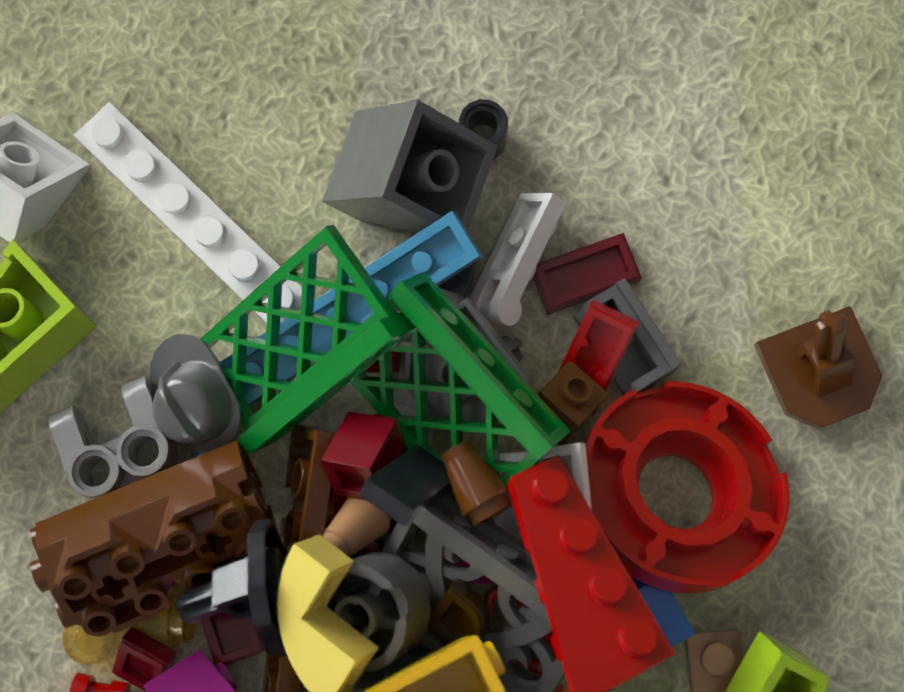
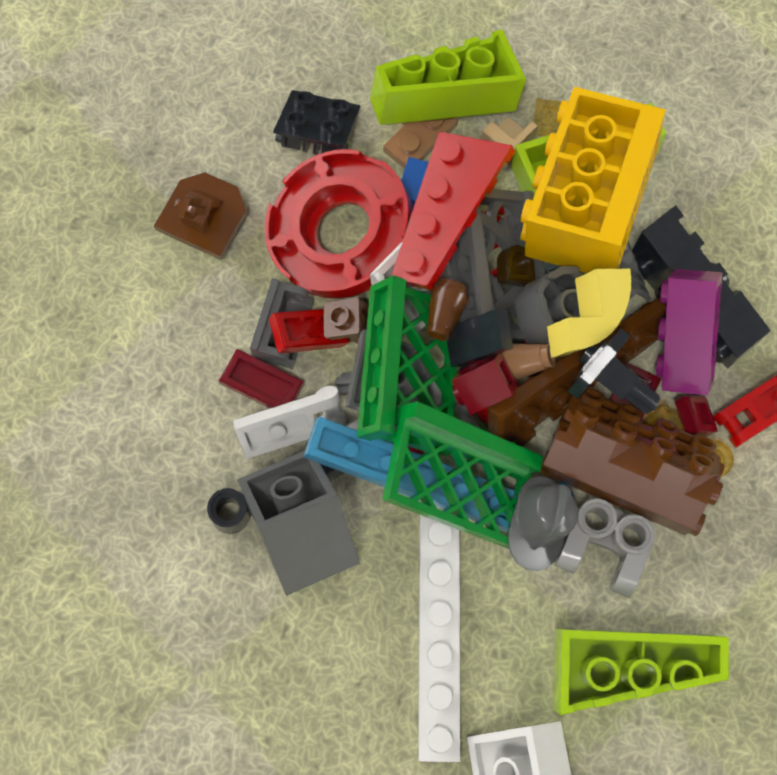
camera: 140 degrees left, 5 degrees down
none -> black hinge [273,90,360,155]

